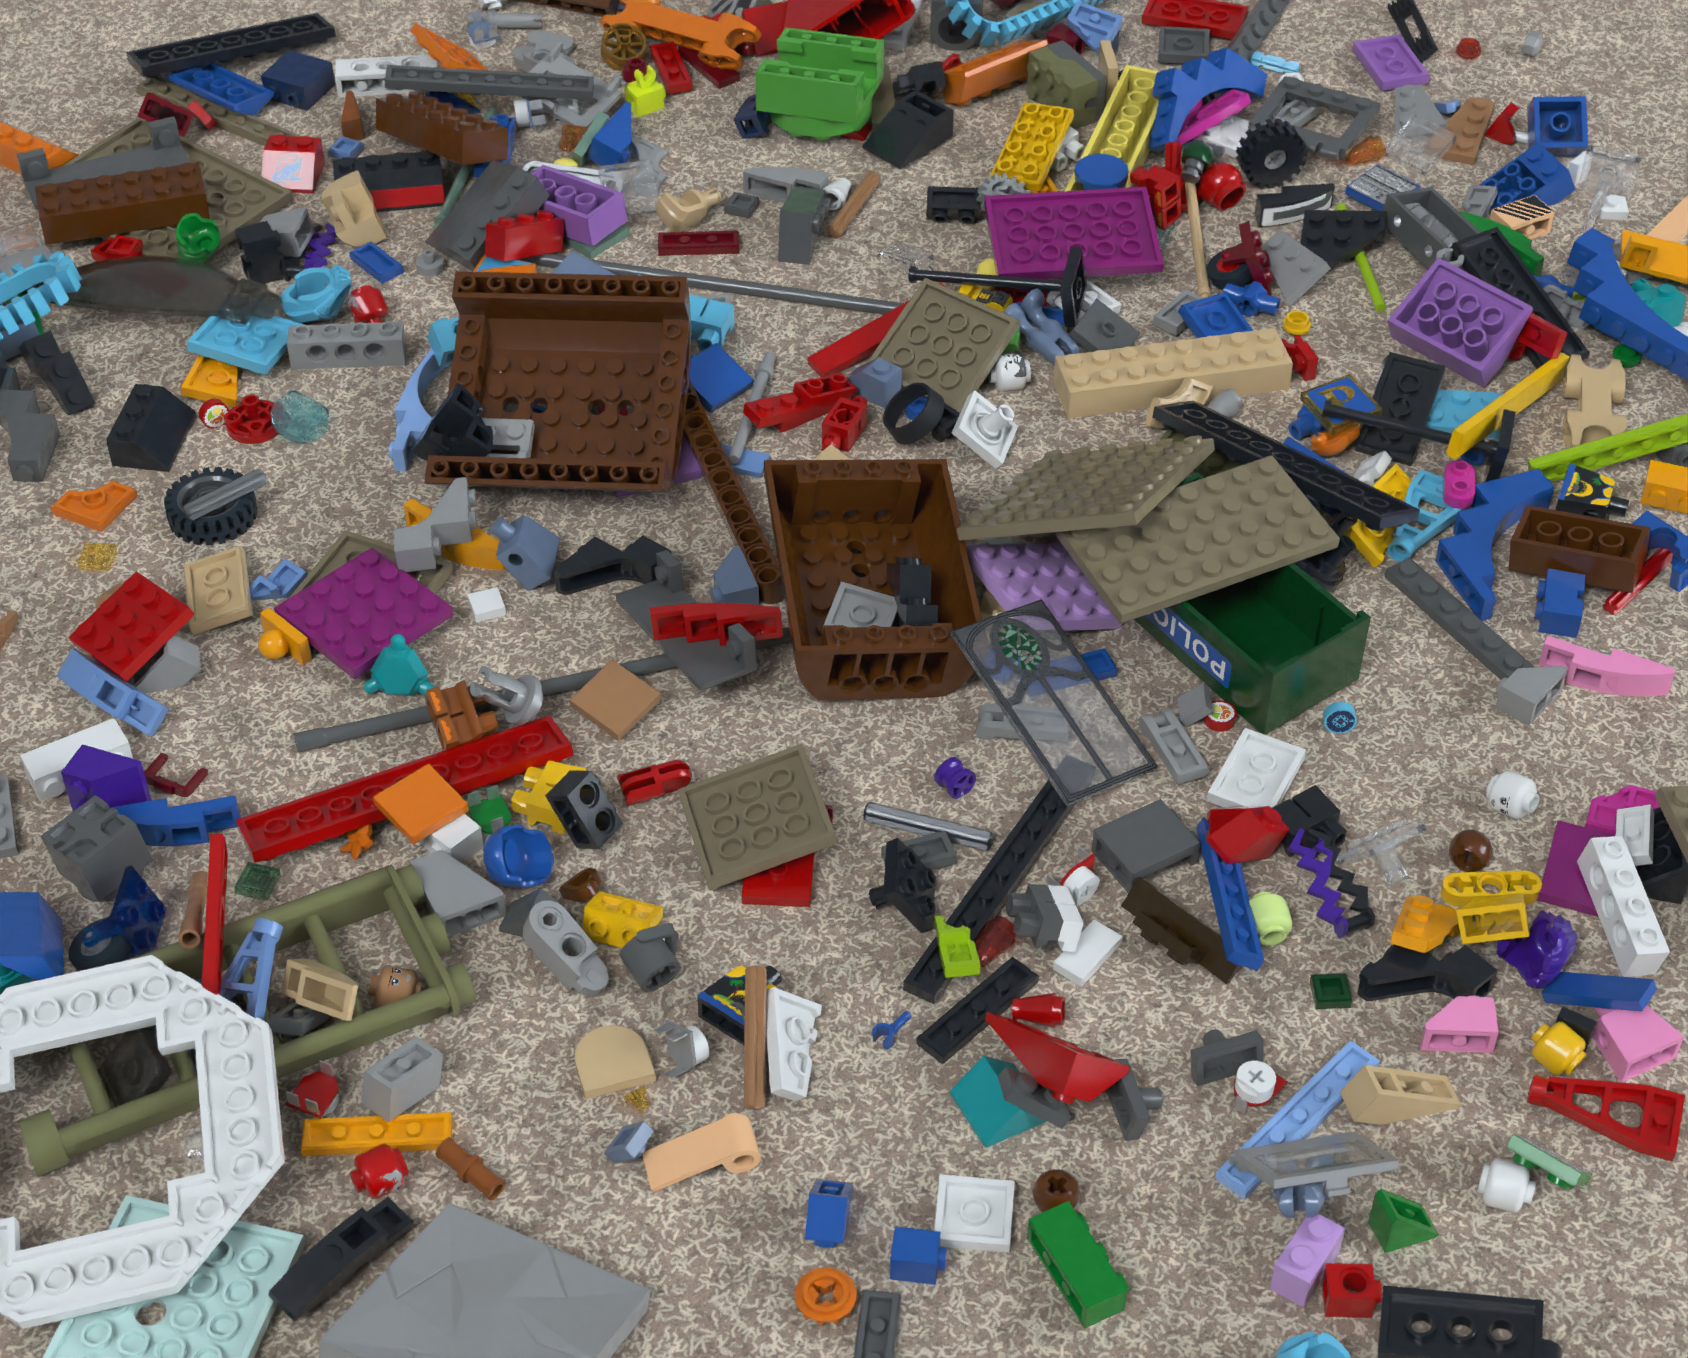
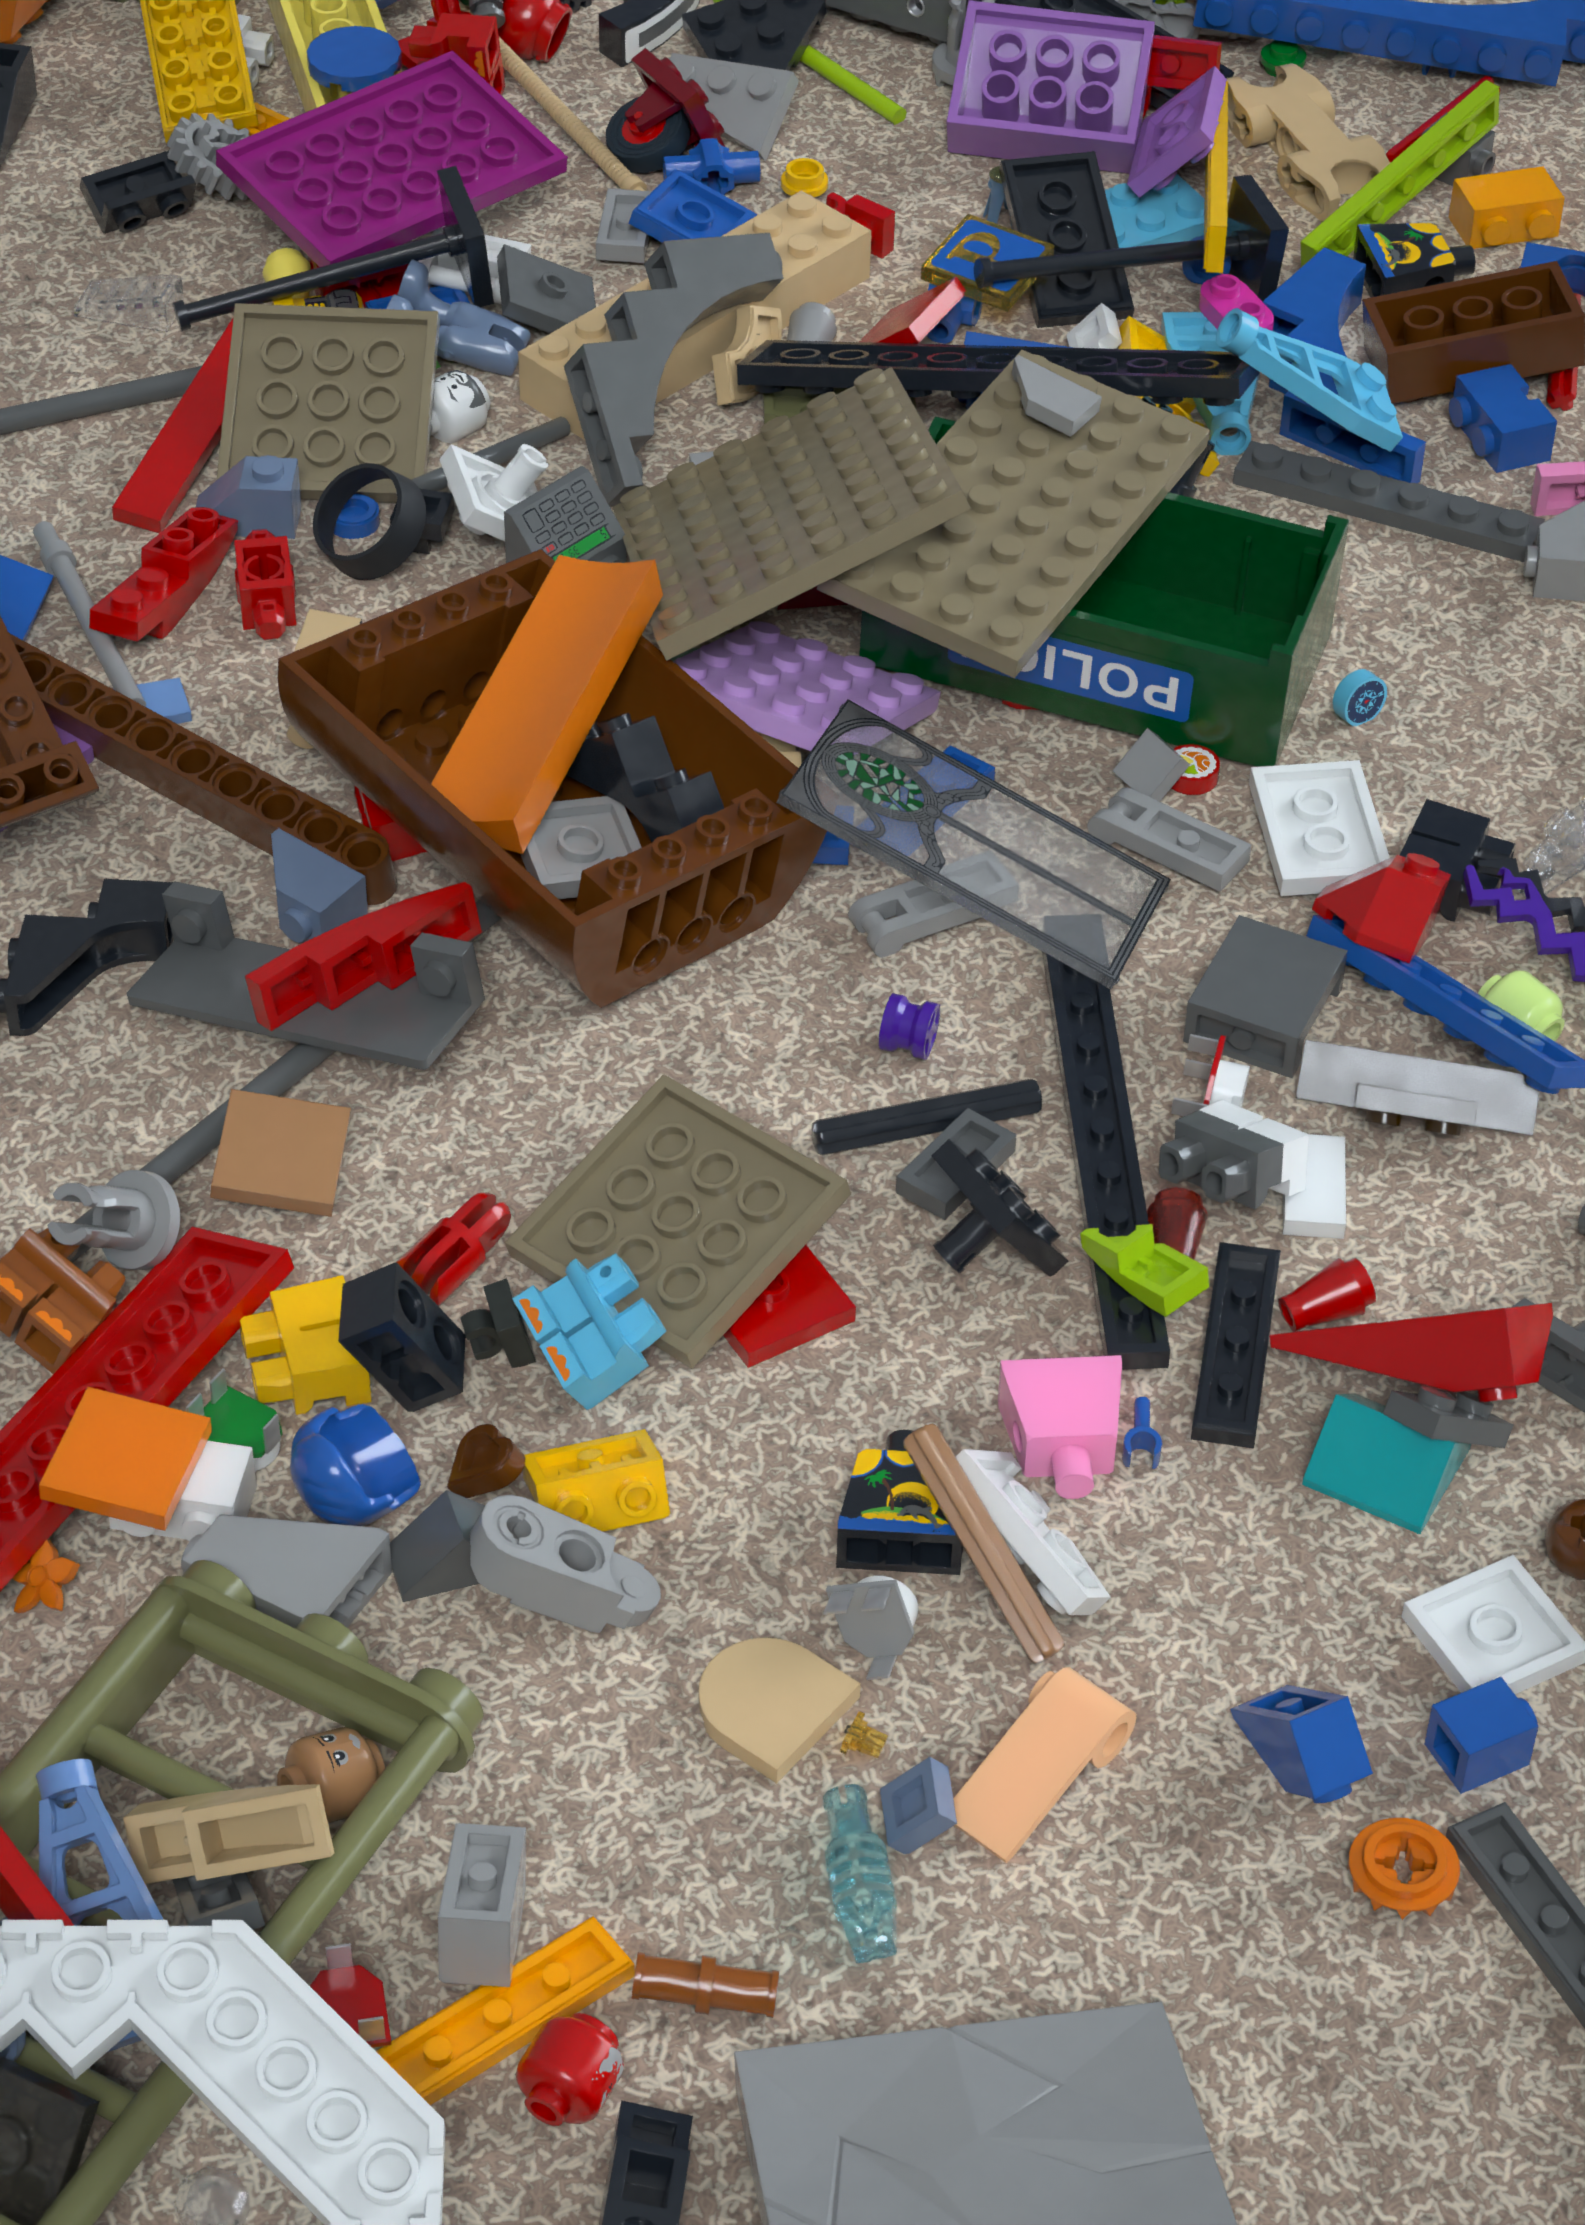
camera: 35 degrees left, 0 degrees up
dark grey piece [620,923,681,992] -> none
orange arm [1311,422,1361,456] -> none
none -> dark grey bar [412,416,570,491]
none -> orange arch [431,555,663,854]
none -> pearl dark grey tile [460,1278,536,1368]
none -> dark grey slope [504,466,627,563]
none -> medium azure hips [512,1253,667,1410]
none -> dark grey arch [564,233,784,507]
none -> clear light blue hinge [823,1784,897,1964]
none -> tile [859,277,966,344]
none -> bright pink torso [998,1355,1122,1499]
none -> light grey tile [1012,355,1102,437]
none -> medium lavender plate [1127,66,1227,198]
none -> medium azure plate [1216,308,1403,452]

